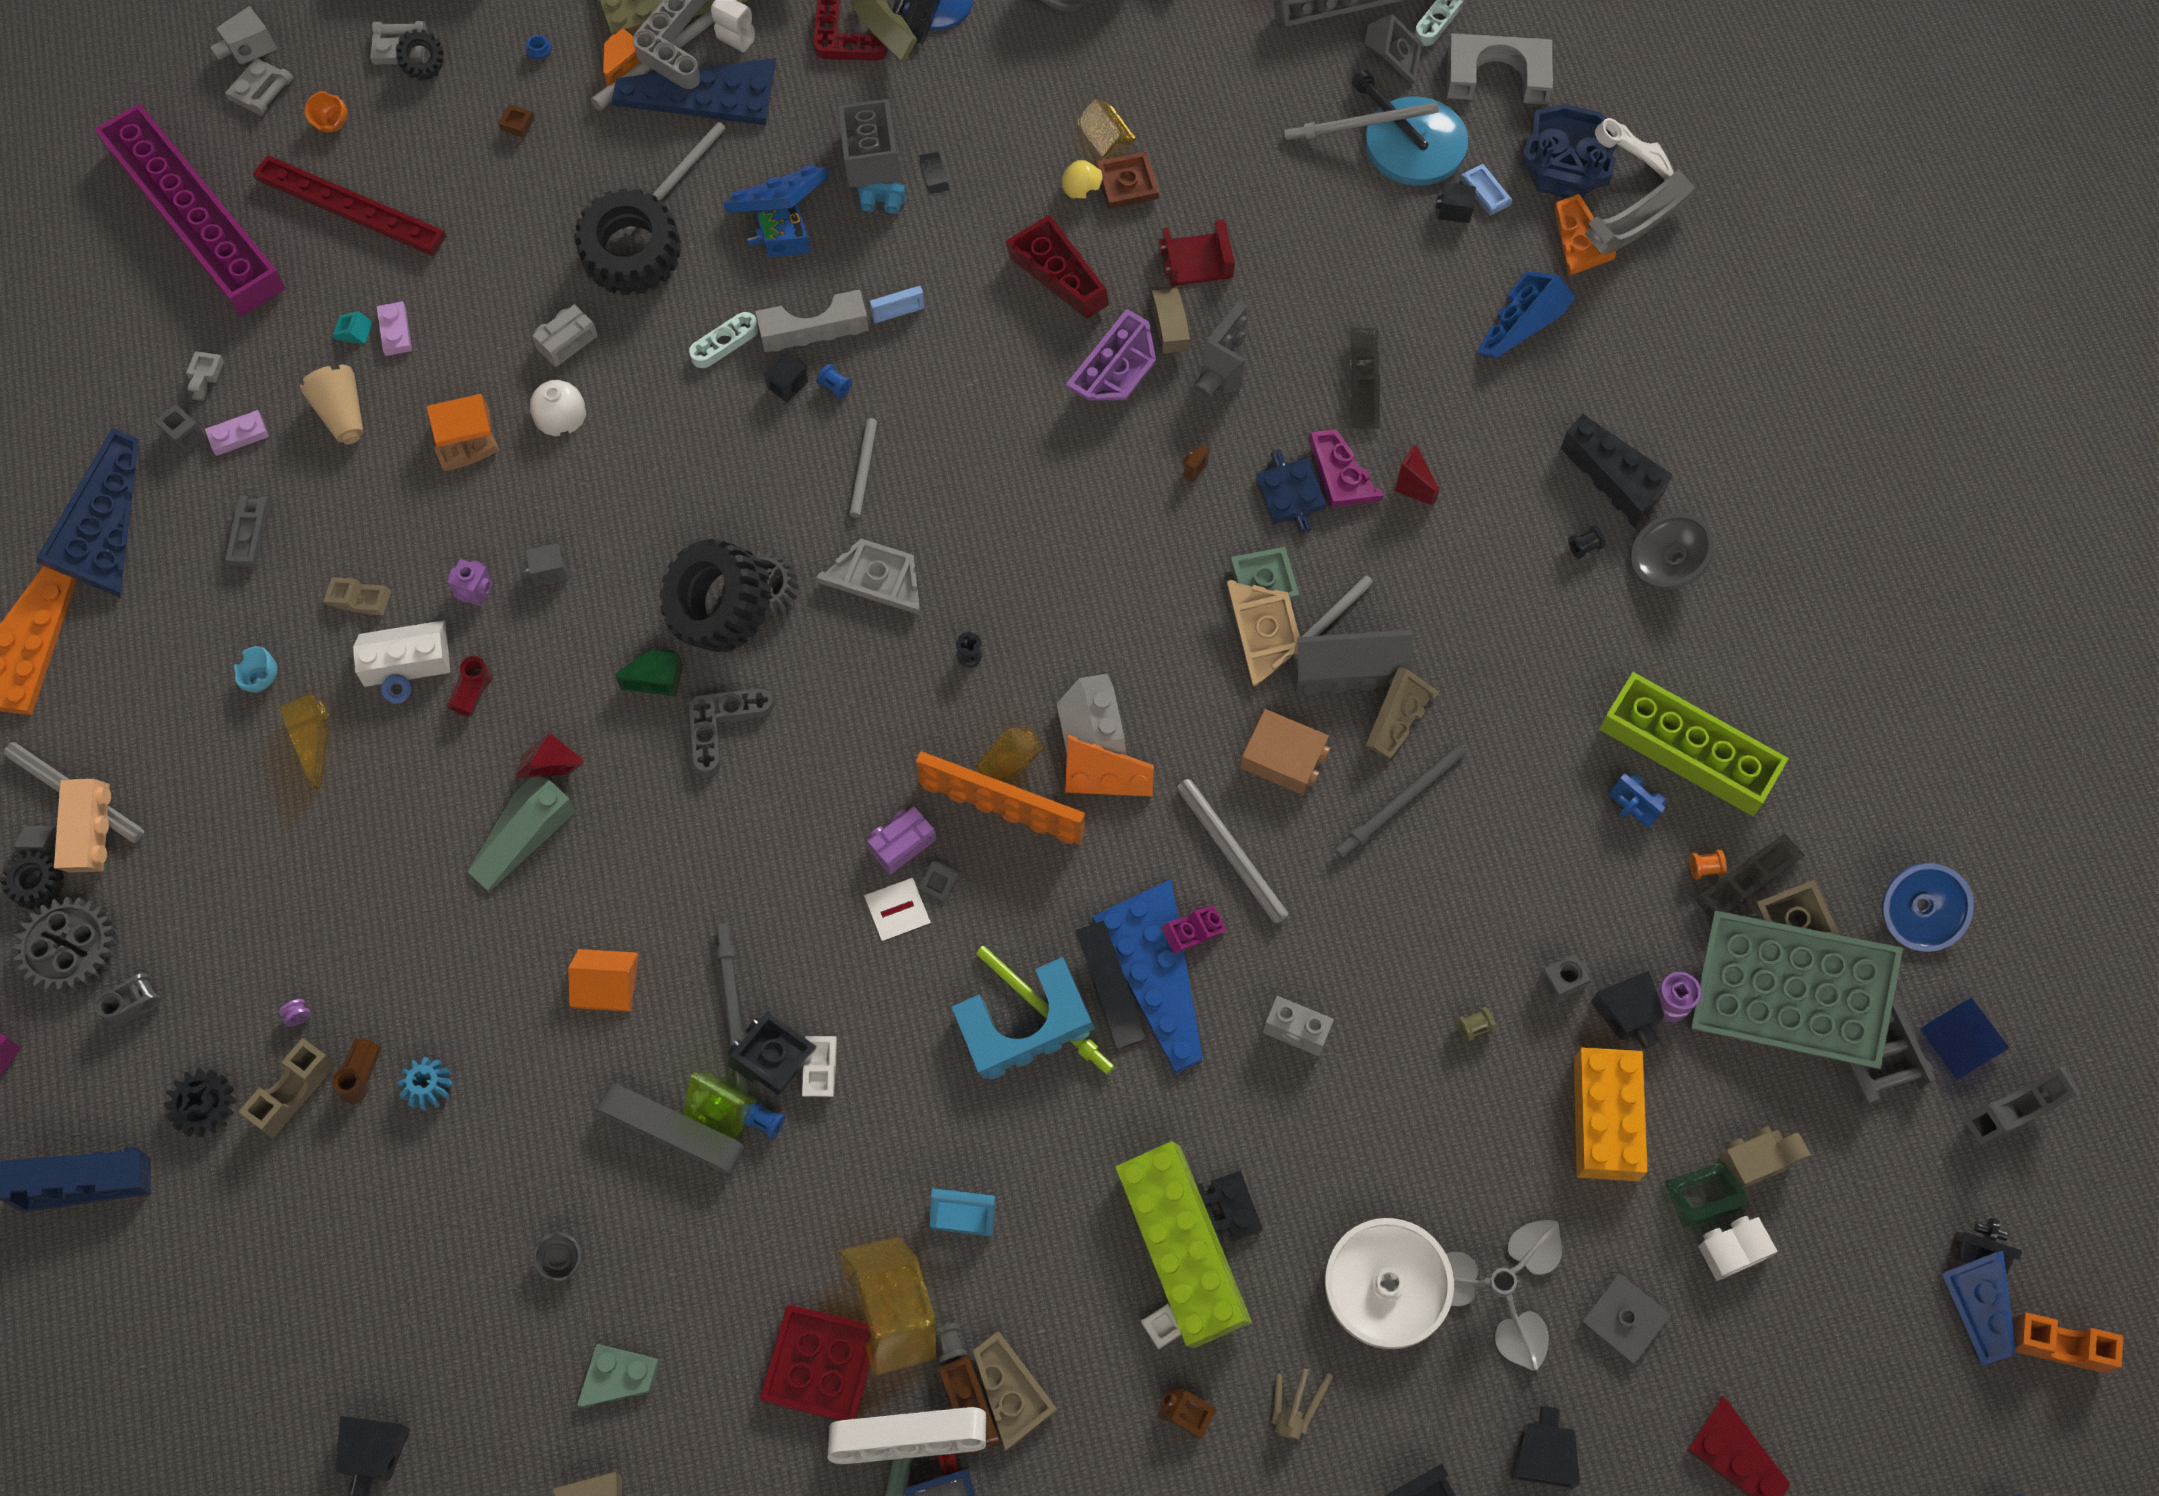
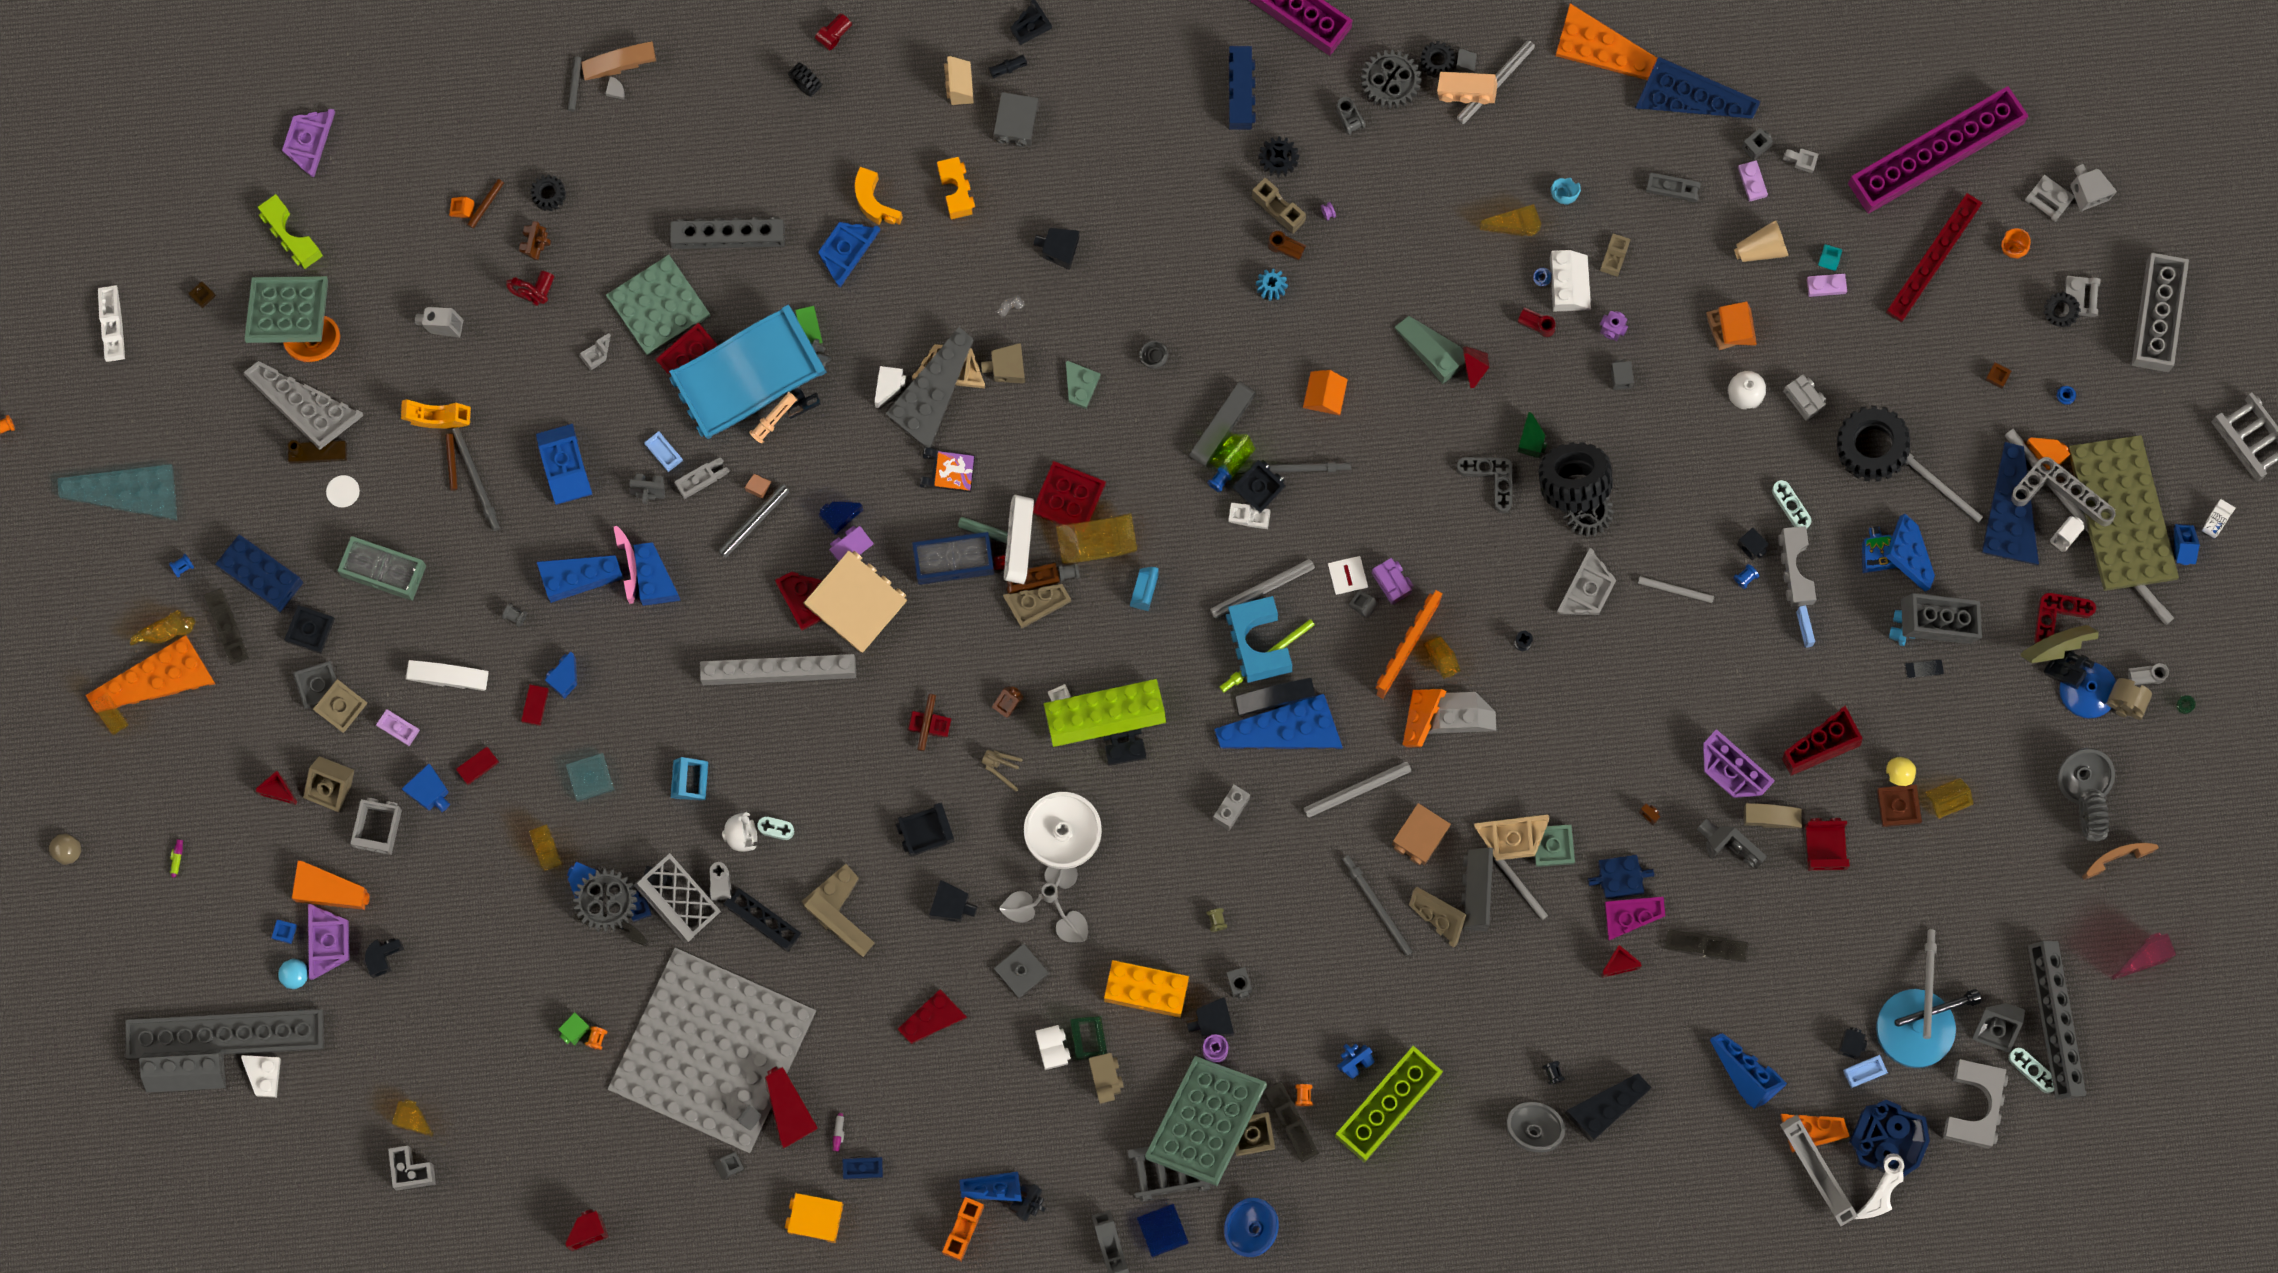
camera: 100 degrees right, 10 degrees up
magenta slope [1161,905,1227,954] -> none
none -> light grey axle [1210,559,1315,618]

